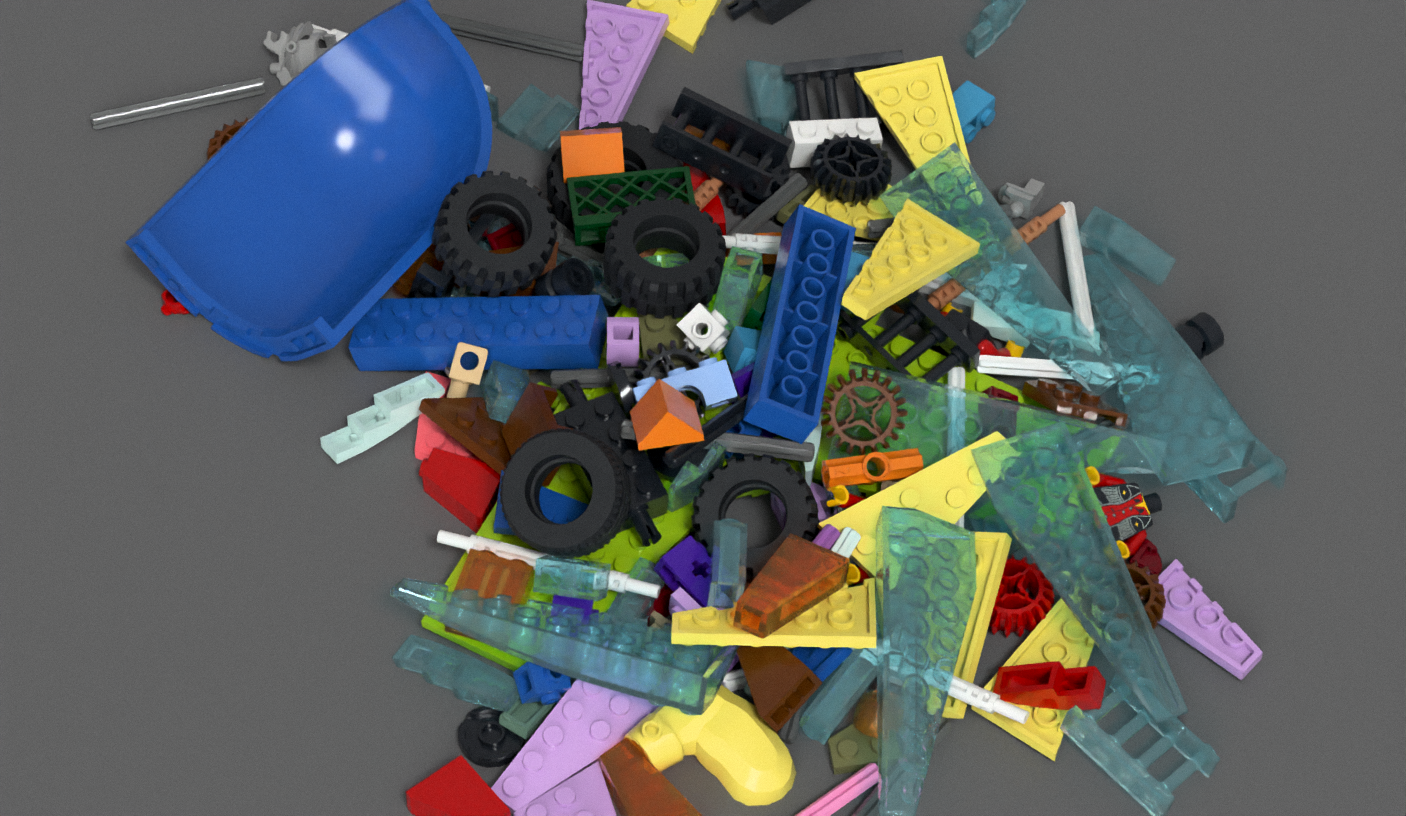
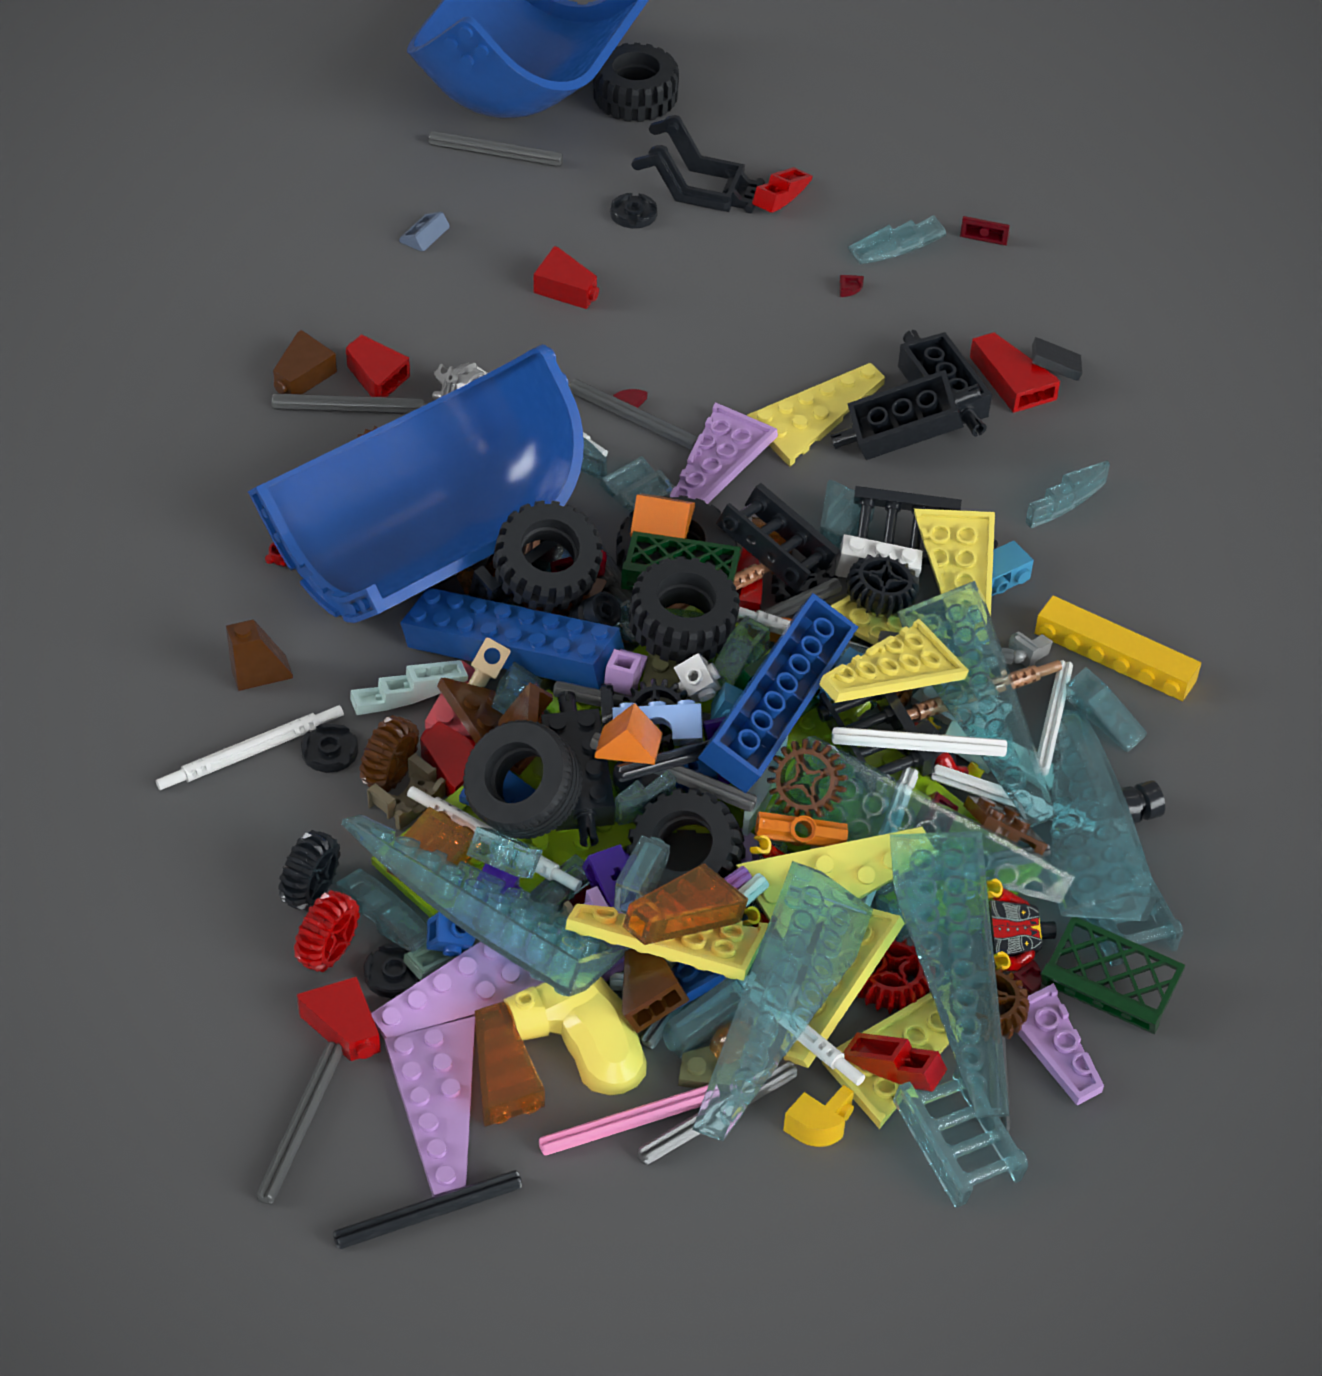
camera: 15 degrees right, 5 degrees down
none -> white axle [156,705,344,790]
none -> reddish brown slope [226,619,293,691]
none -> reddish brown slope [273,330,337,394]
none -> black gear [278,830,341,911]
none -> red gear [294,890,360,973]
none -> black tile [301,723,358,773]
none -> red slope [346,334,410,397]
none -> reddish brown gear [359,715,419,793]
none -> dark tan piece [367,753,446,830]
none -> dark red tile [613,389,648,408]
none -> yellow brick [783,1085,854,1147]
none -> white axle [832,727,1007,757]
none -> yellow brick [1034,595,1202,702]
none -> dark green fence [1041,915,1185,1035]

